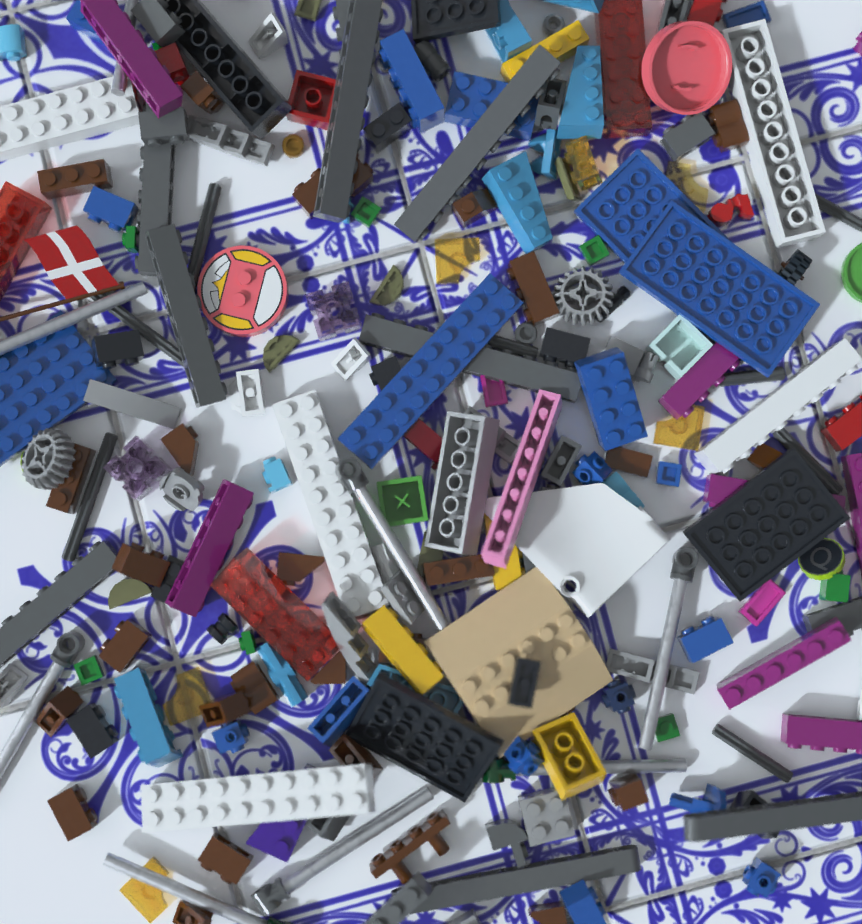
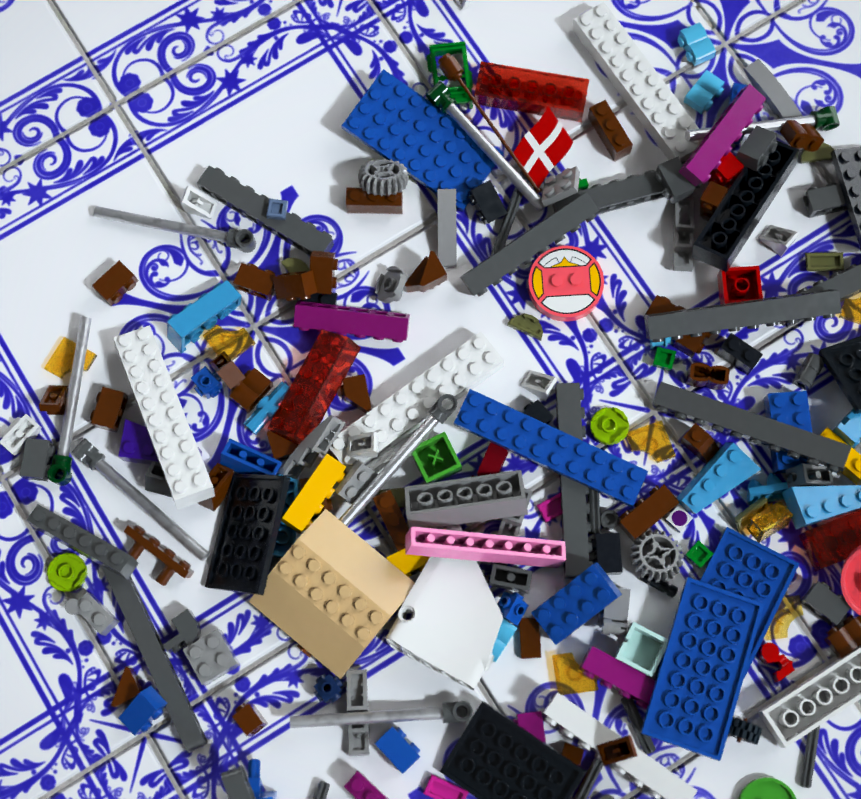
camera: 80 degrees right, 10 degrees down
reddish brown slope [35,686,84,737] -> none
dark grey axle [62,432,118,562] -> none
black brick [66,702,119,759] -> none
green plate [73,655,105,686] -> none
blue brick [83,186,139,233] -> none
clear purple brick [103,435,173,501] -> none
dark grey axle [187,183,221,292] -> none
black wheel [207,613,238,644] -> none
white slope [229,369,265,417] -> none
green plate [239,629,257,655] -> none
medium azure brick [262,457,293,493] -> none
pearl gold tile [282,134,305,158] -> none
clear purple brick [305,281,362,342] -> none
olive tile [369,264,404,306] -> none
blue brick [378,29,445,134] -> none
flat silver piece [482,756,687,783] -> none
blue brick [503,736,544,777] -> none
black plate [507,656,541,709] -> none
yellow brick [530,712,607,801] -> none
blue plate [655,461,682,487] -> none
green plate [655,713,680,743] -> none
none -> sand blue tile [266,199,288,220]
none -> reddish brown brick [272,270,317,301]
none -> white slope [347,432,378,457]
none -> reddish brown slope [420,251,447,292]
none -> light grey plate [541,166,580,207]
none -> lime tile [590,407,629,445]
none -> reddish brown slope [597,735,638,766]
none -> tile [665,505,693,533]
none -> medium azure brick [684,70,725,114]
none -> reddish brown brick [686,363,730,390]

